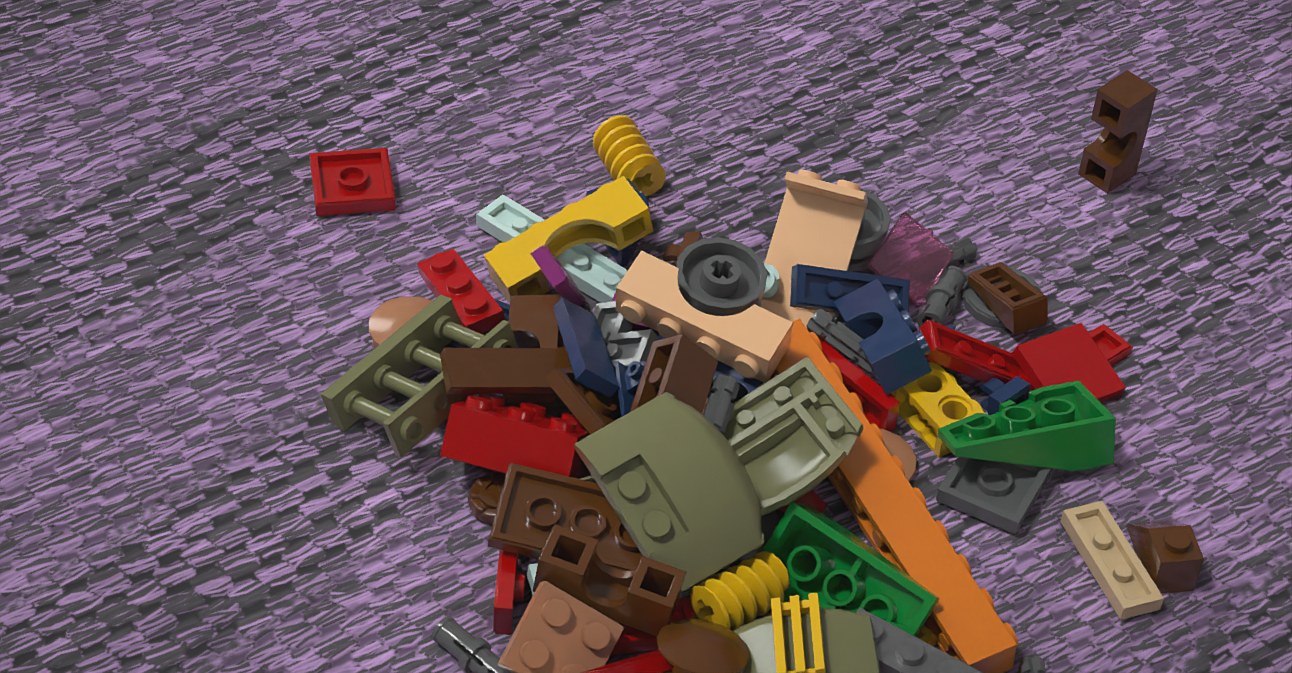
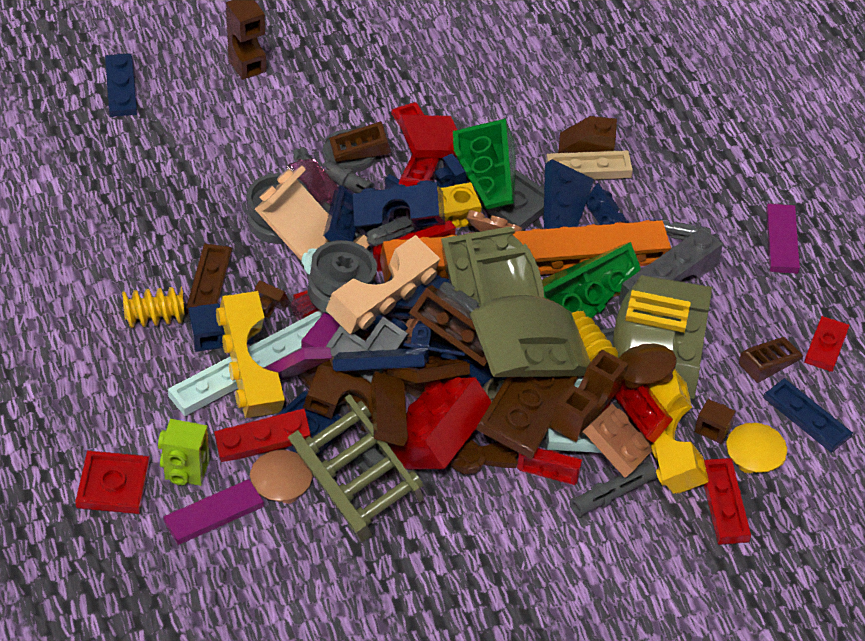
camera: 75 degrees left, 5 degrees up
none -> dark blue plate [105,53,137,117]
none -> lime brick [158,419,210,486]
none -> magenta tile [163,479,264,545]
none -> reddish brown tile [186,243,233,313]
none -> nougat dish [466,210,522,232]
none -> dark blue wing [544,159,594,229]
none -> dark blue hinge [586,183,630,225]

